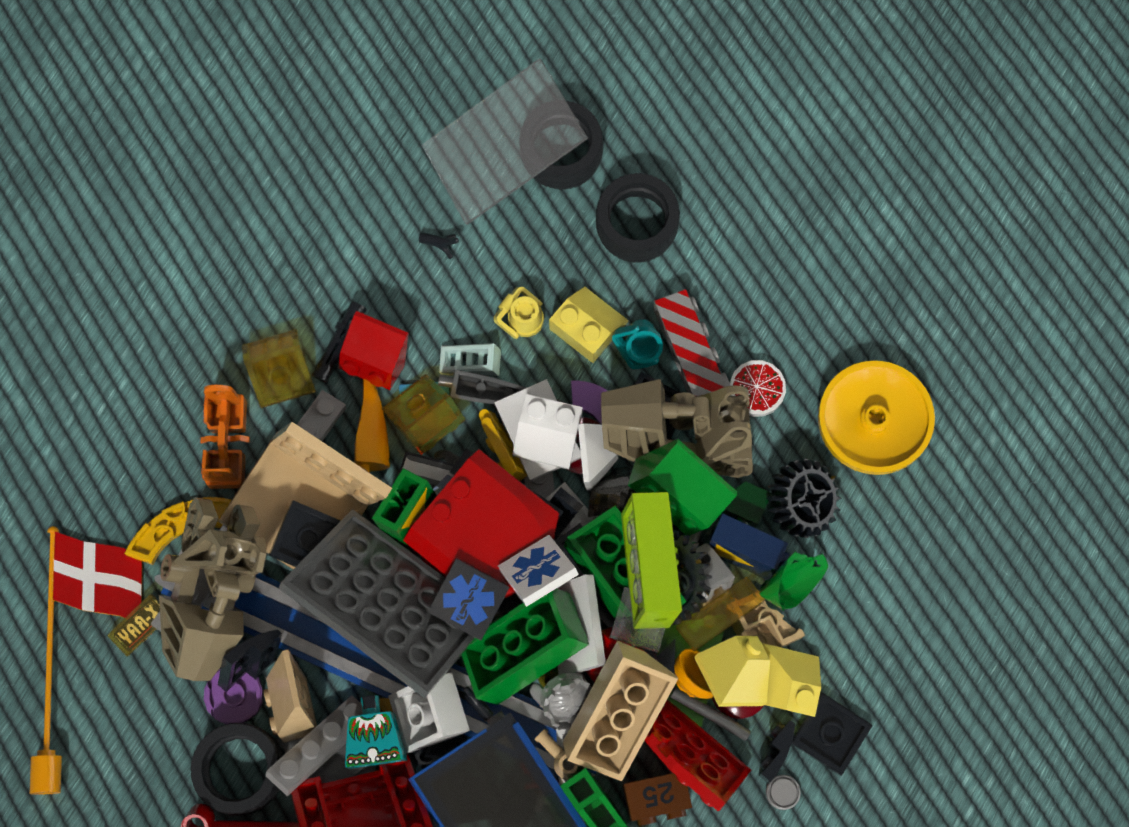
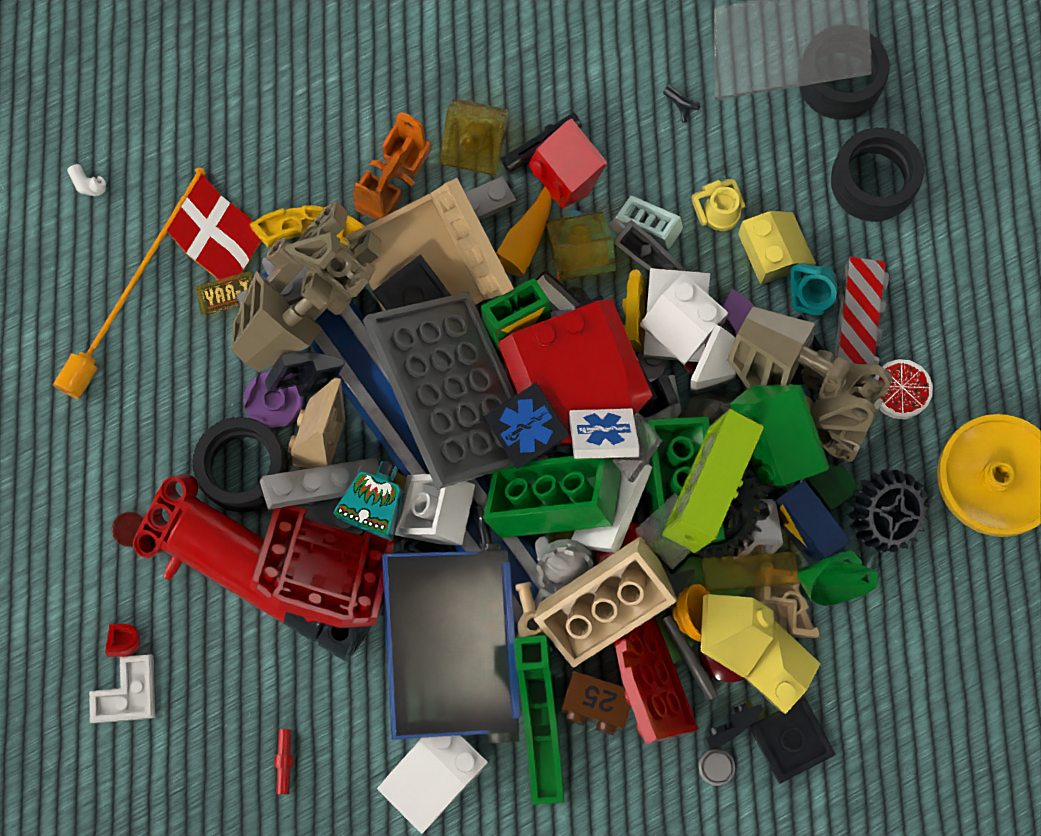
camera: 30 degrees right, 0 degrees up
none -> clear piece [612,412,662,483]

